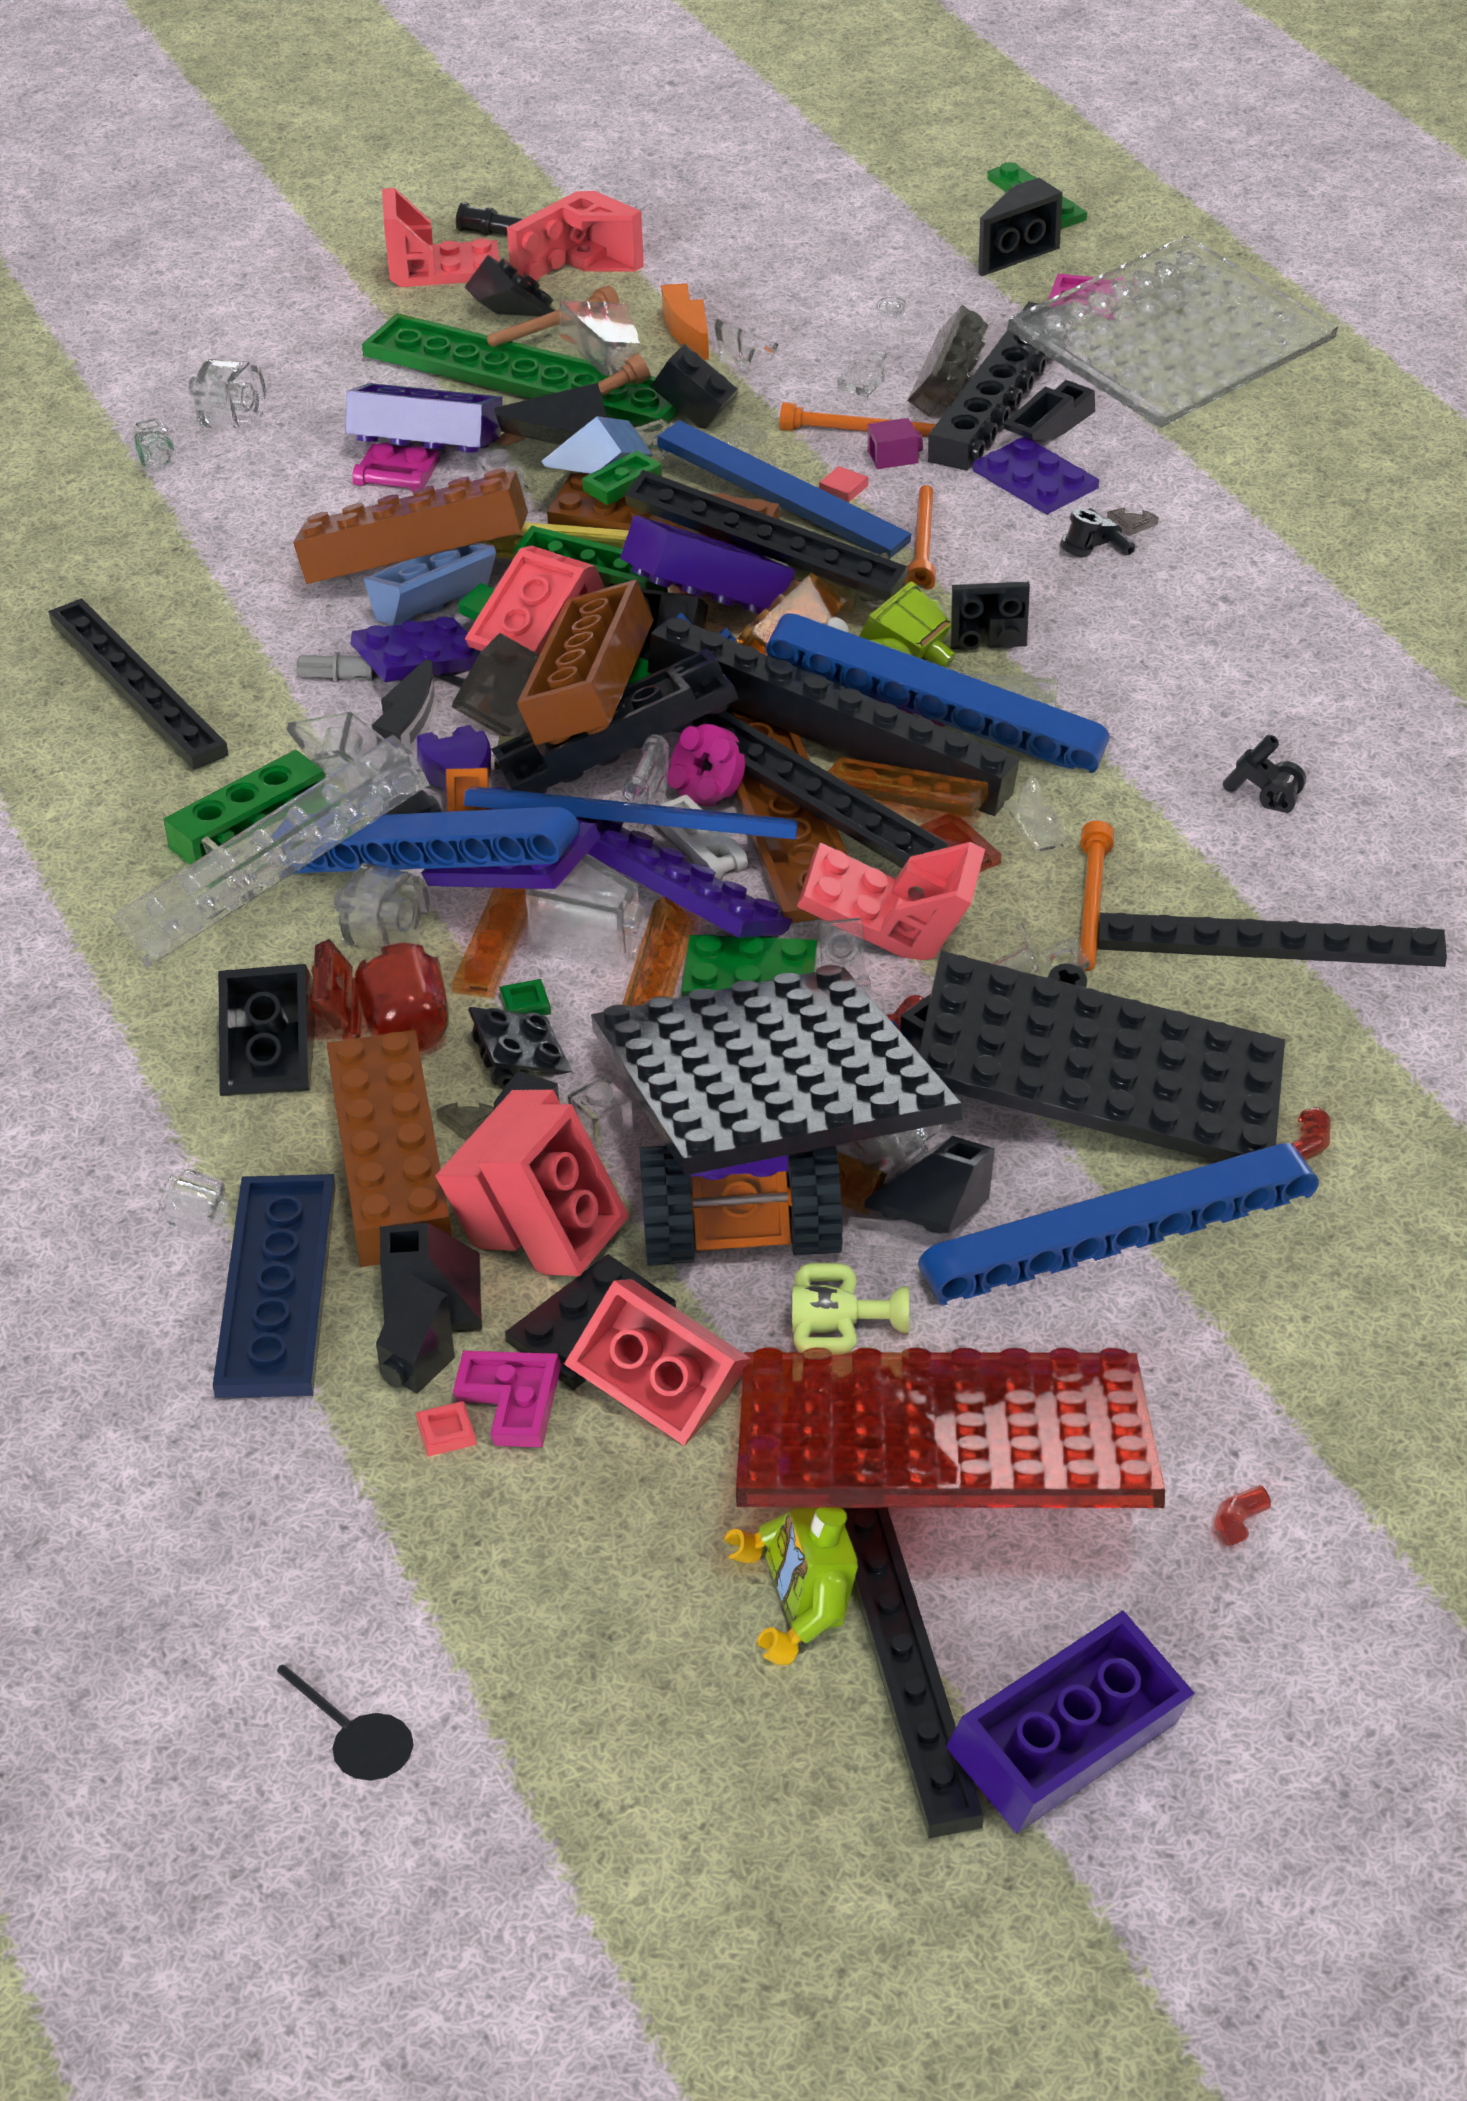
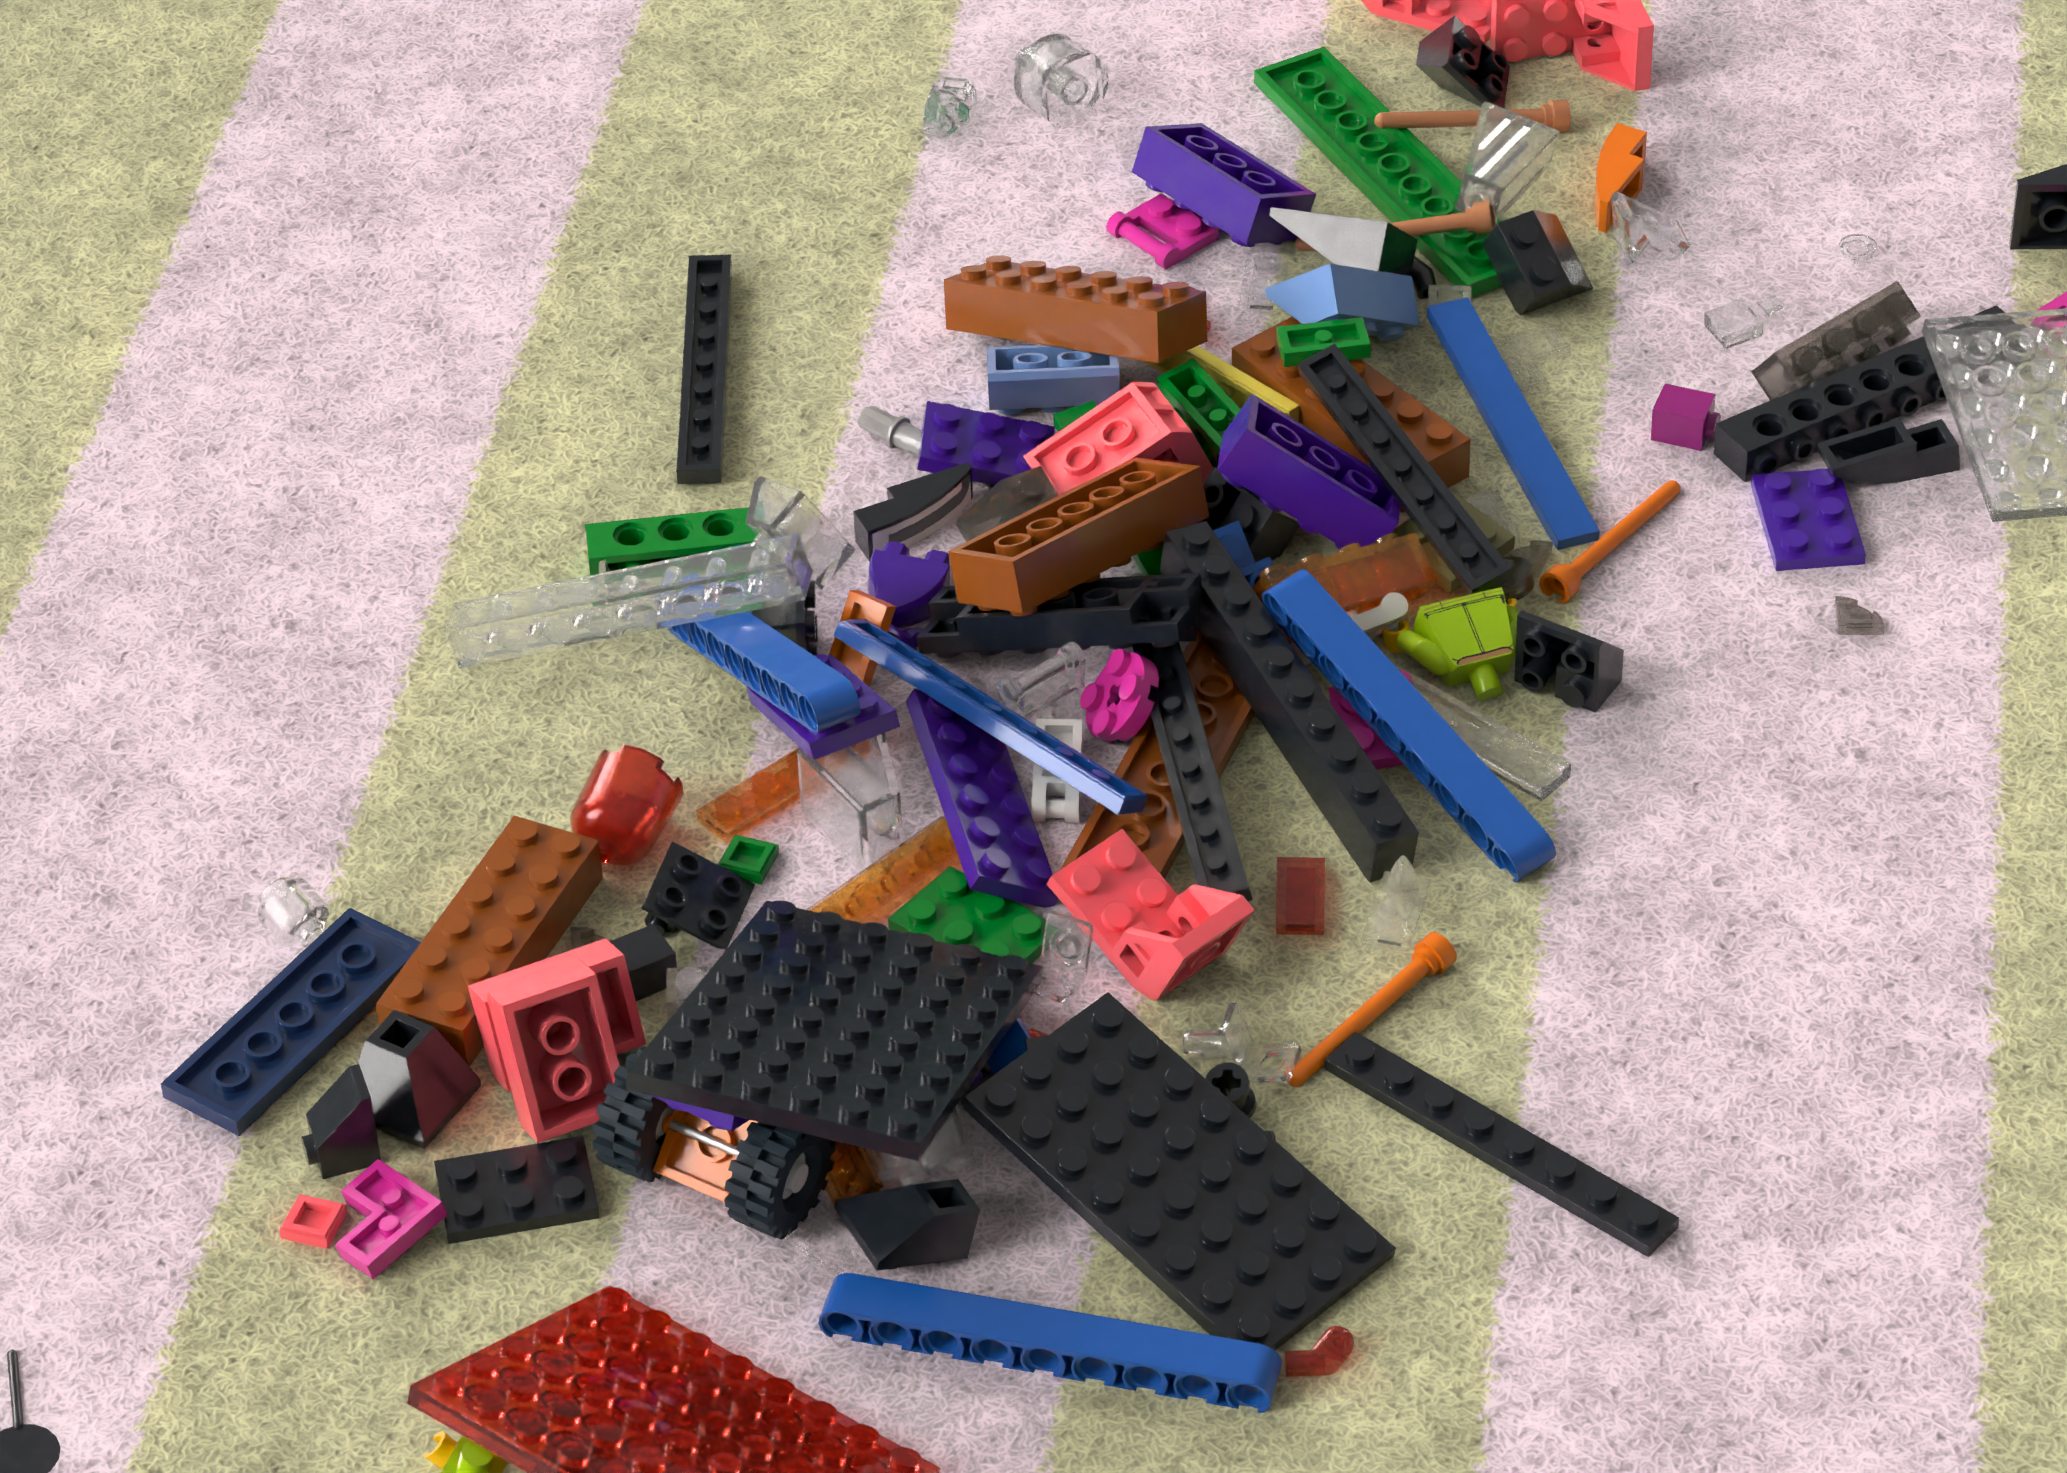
camera: 35 degrees right, 0 degrees up
black slope [218,964,316,1096] -> none
clear red plate [310,939,363,1040] -> none
clear brick [333,863,429,957] -> none
coral slope [564,1279,751,1446] -> none
orange piece [779,402,936,437] -> none
yellowish green piece [792,1263,909,1357] -> none
coral tile [819,466,869,502] -> none
clear orange plate [828,757,989,817] -> none
black piece [1060,508,1135,557] -> none
black piece [1222,734,1307,813] -> none

